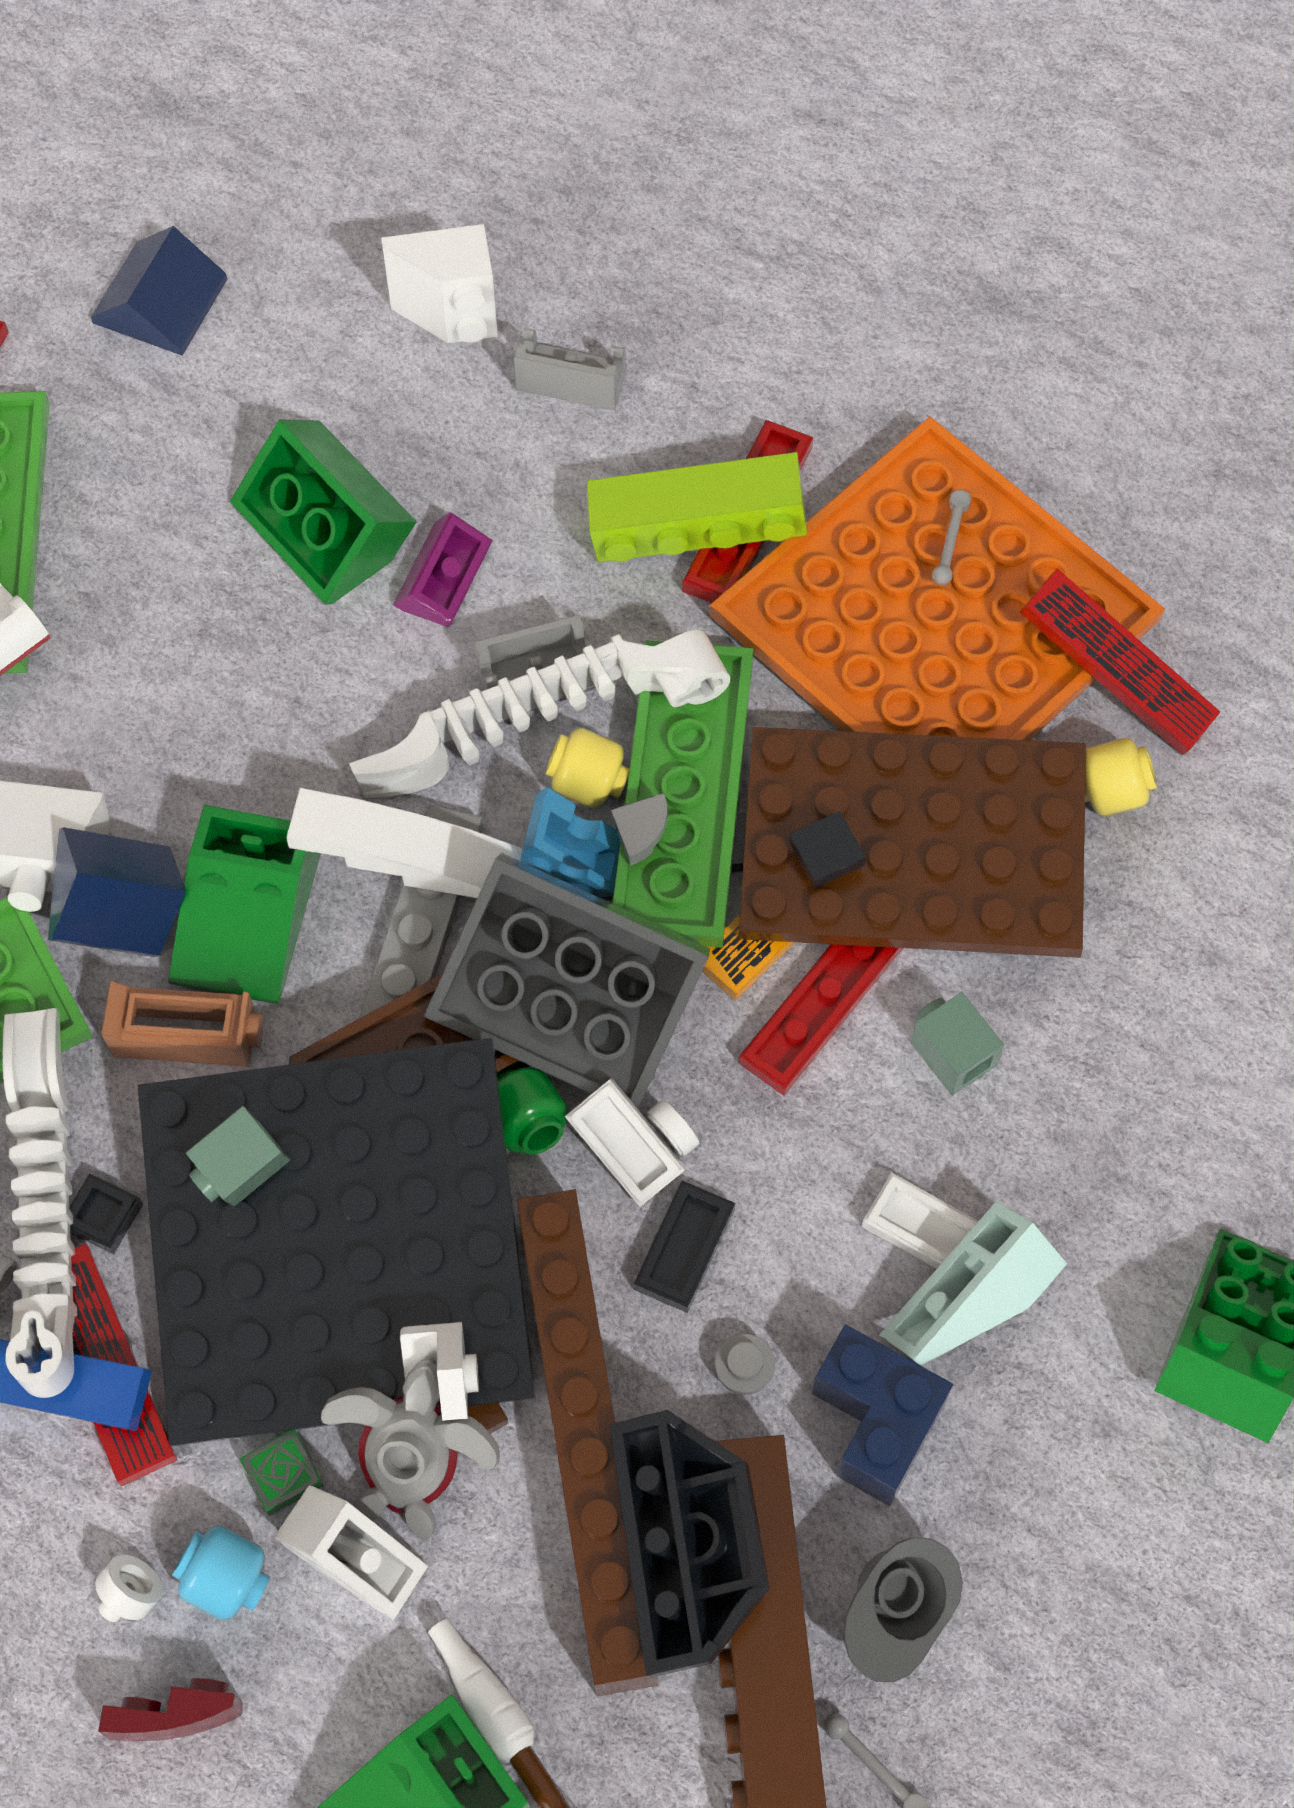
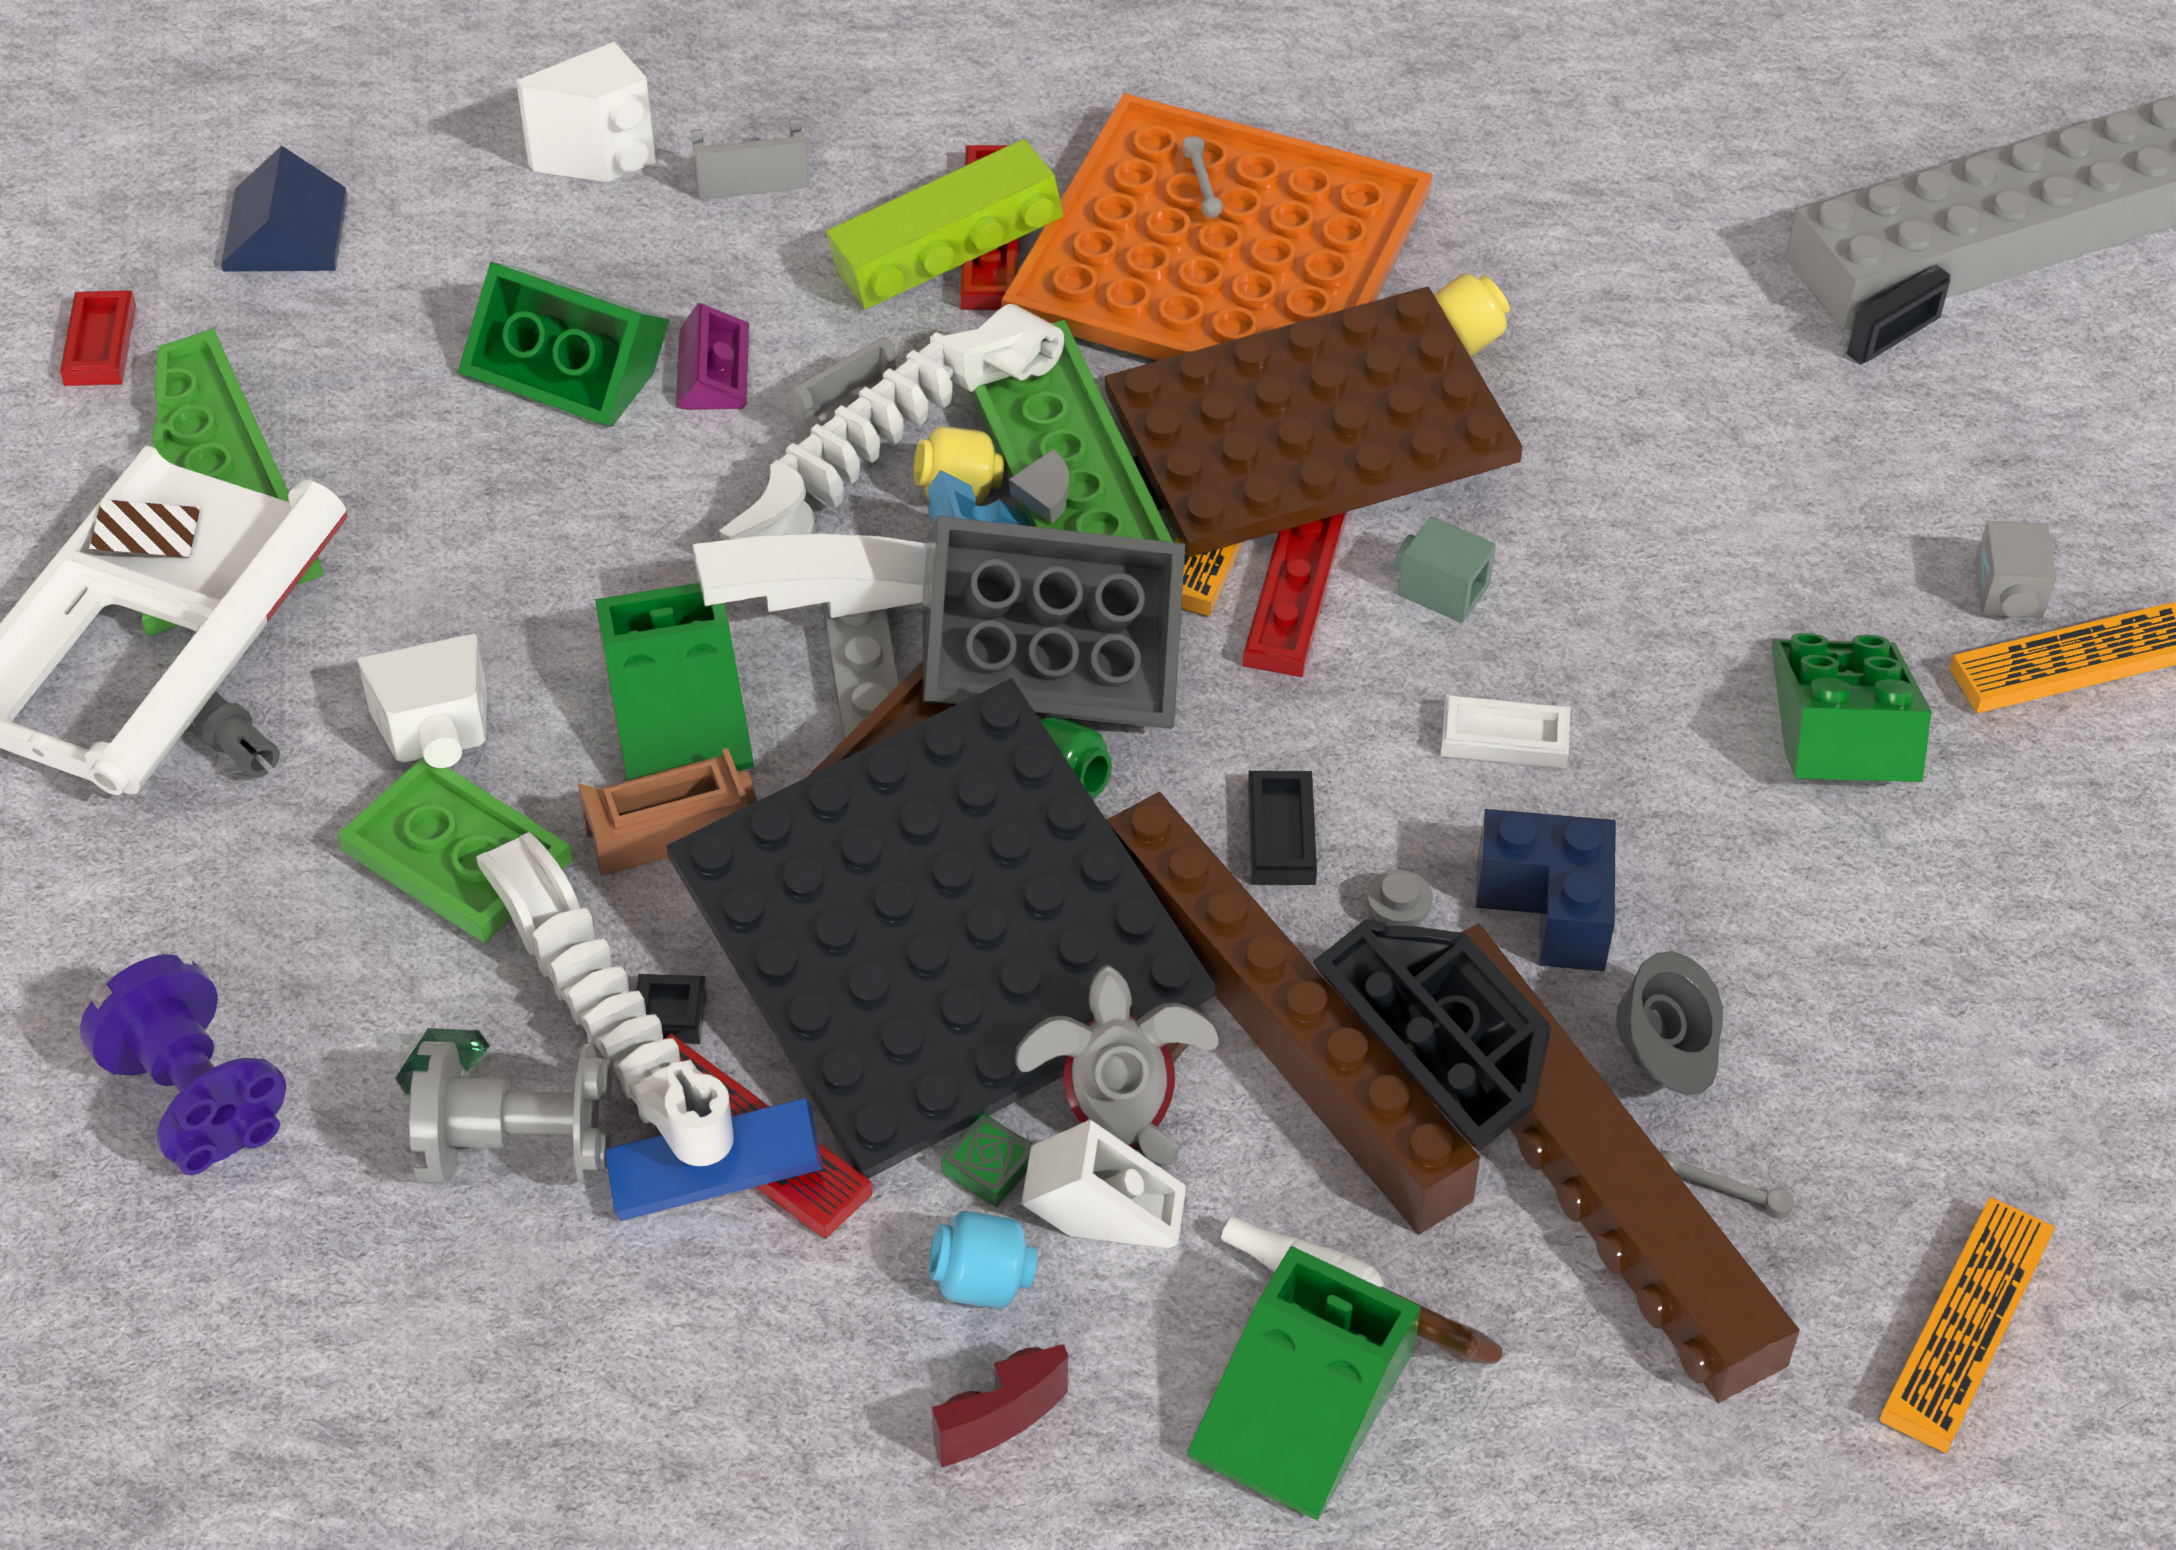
camera: 25 degrees left, 15 degrees down
dark blue slope [48,827,186,957] -> none
white tile [95,1554,163,1622] -> none
sand green brick [186,1106,290,1207] -> none
white bracket [400,1322,479,1421] -> none
white tile [565,1078,686,1207] -> none
white tile [646,1100,700,1157] -> none
black tile [789,811,866,889] -> none
light aqua slope [879,1201,1067,1365] -> none
red tile [1020,568,1220,755] -> none

